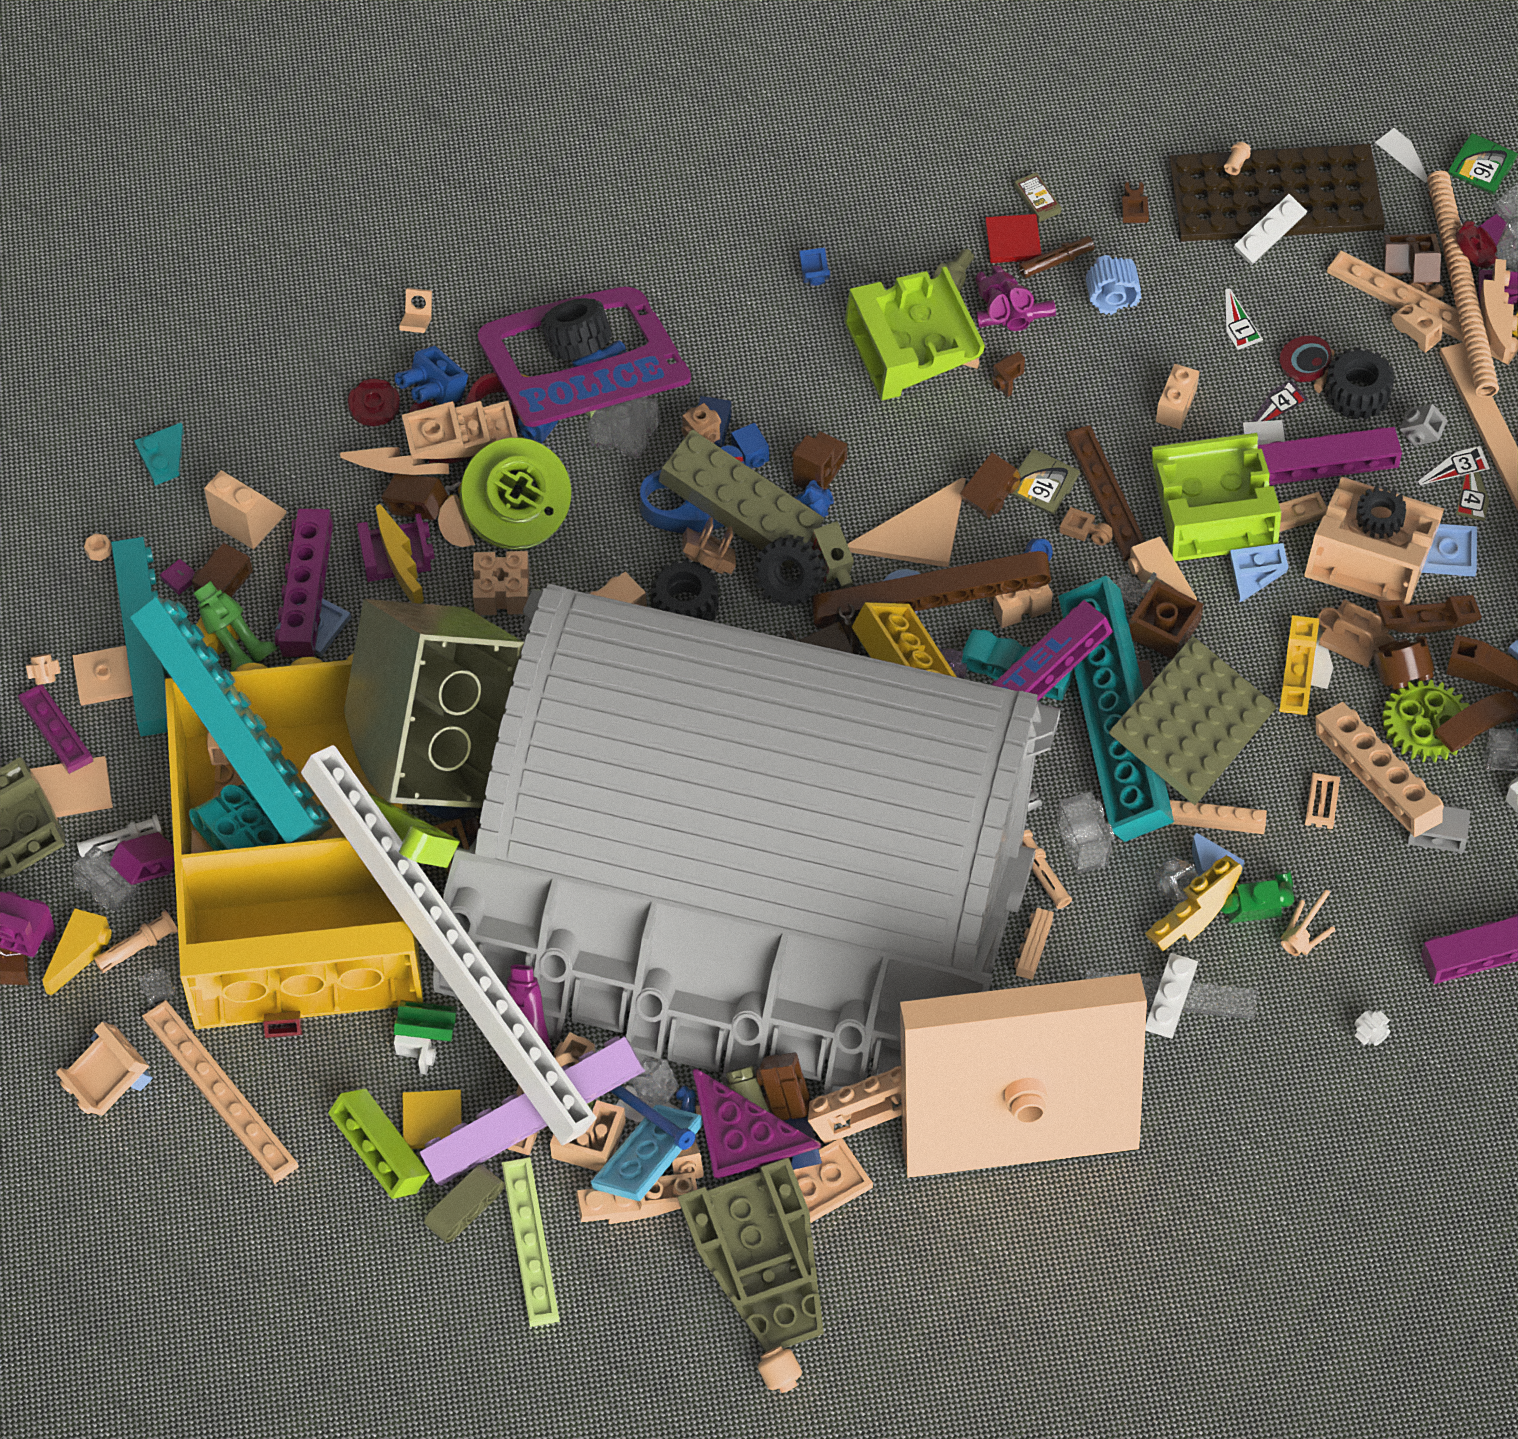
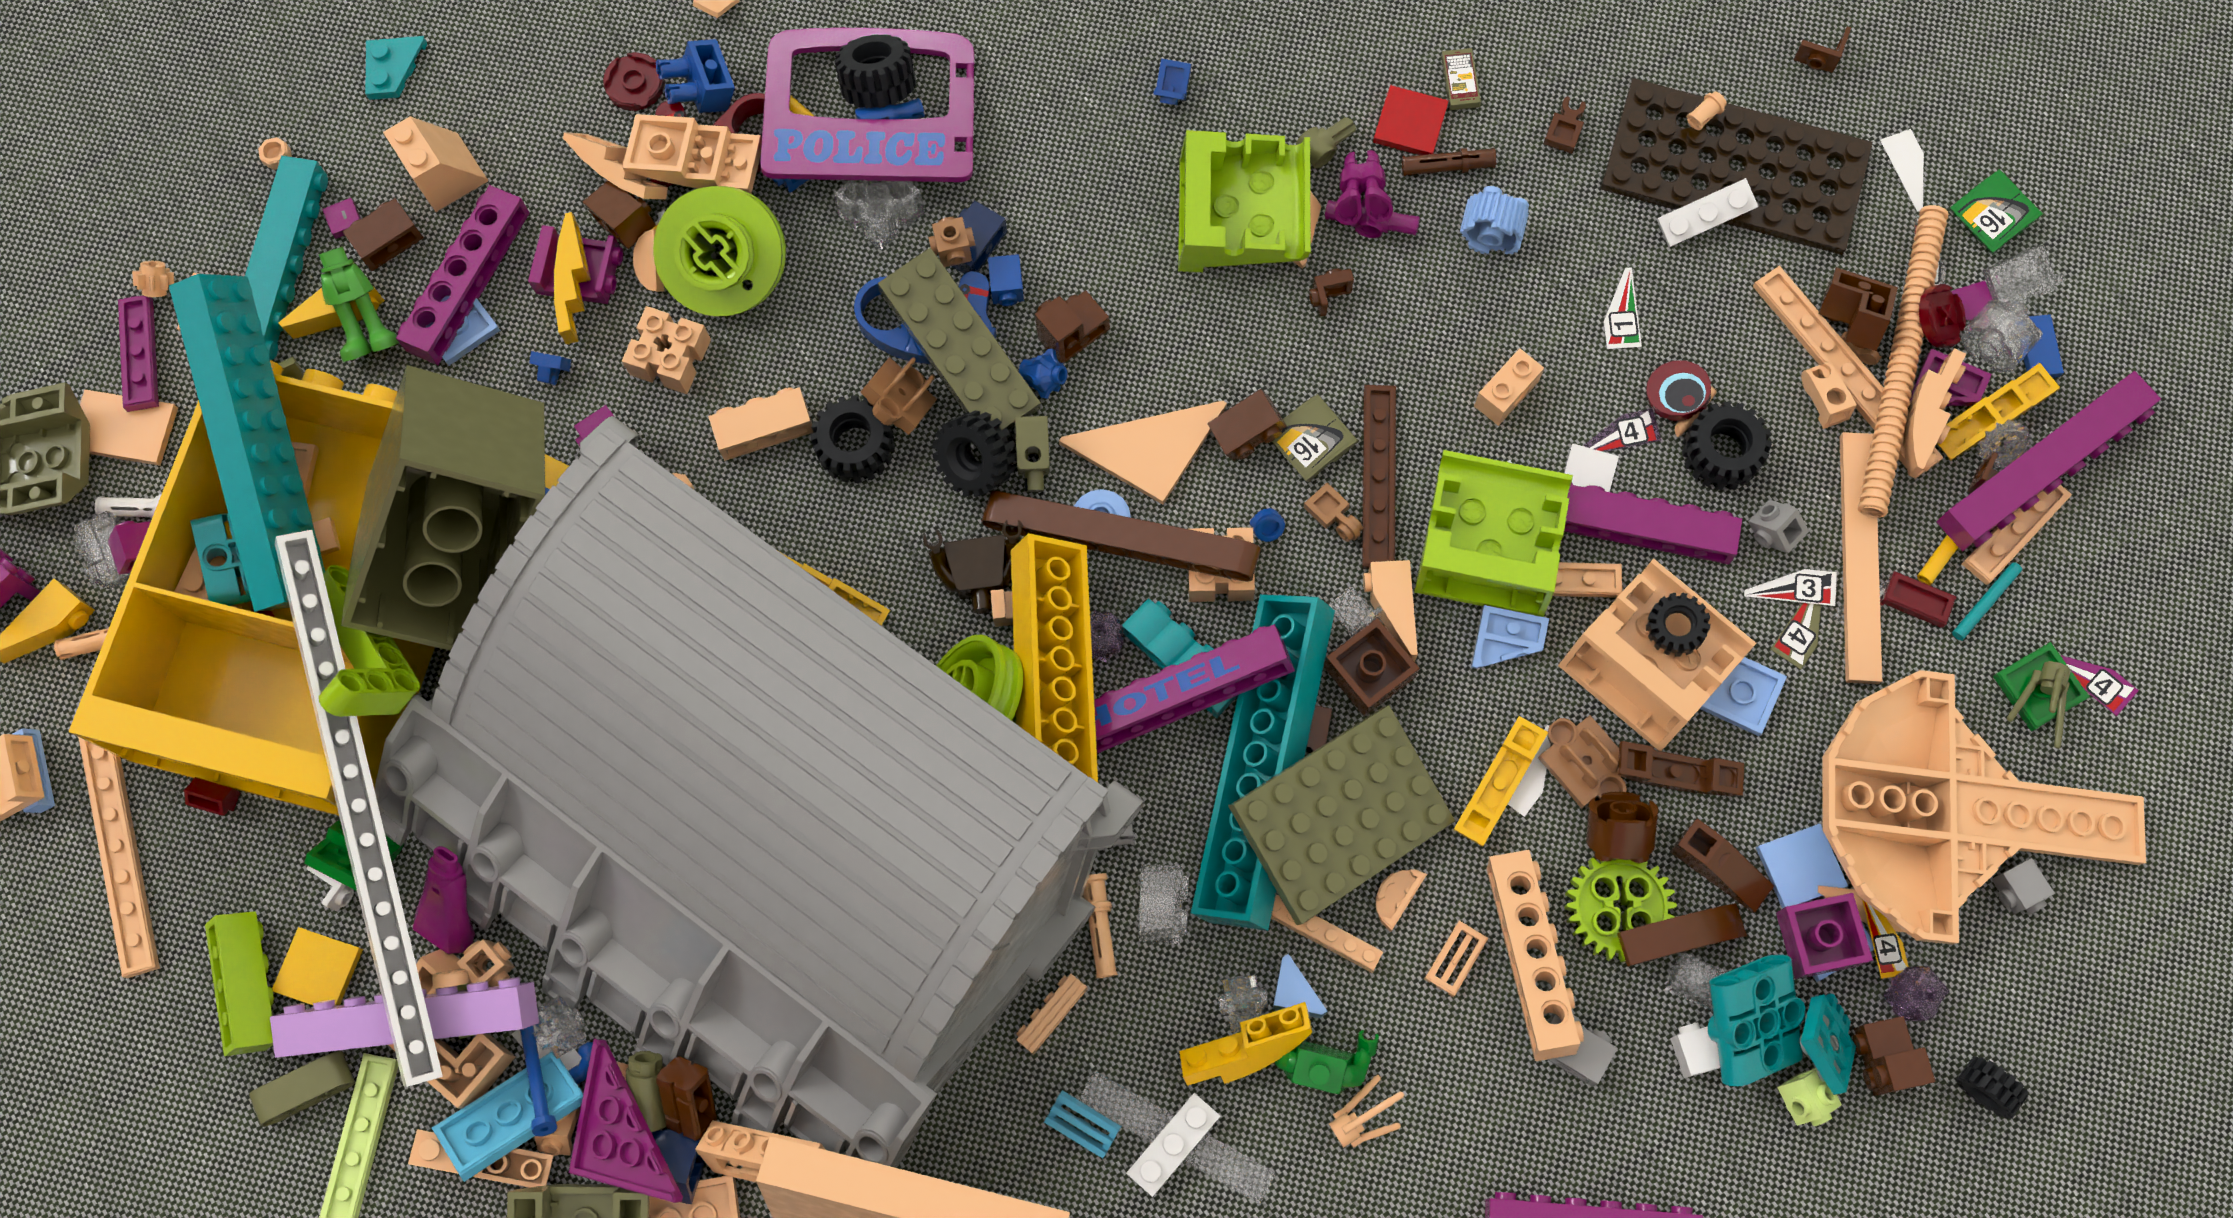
camera: 25 degrees right, 15 degrees up
none -> light nougat tile [1375,869,1427,932]
none -> reddish brown bracket [1793,26,1851,73]

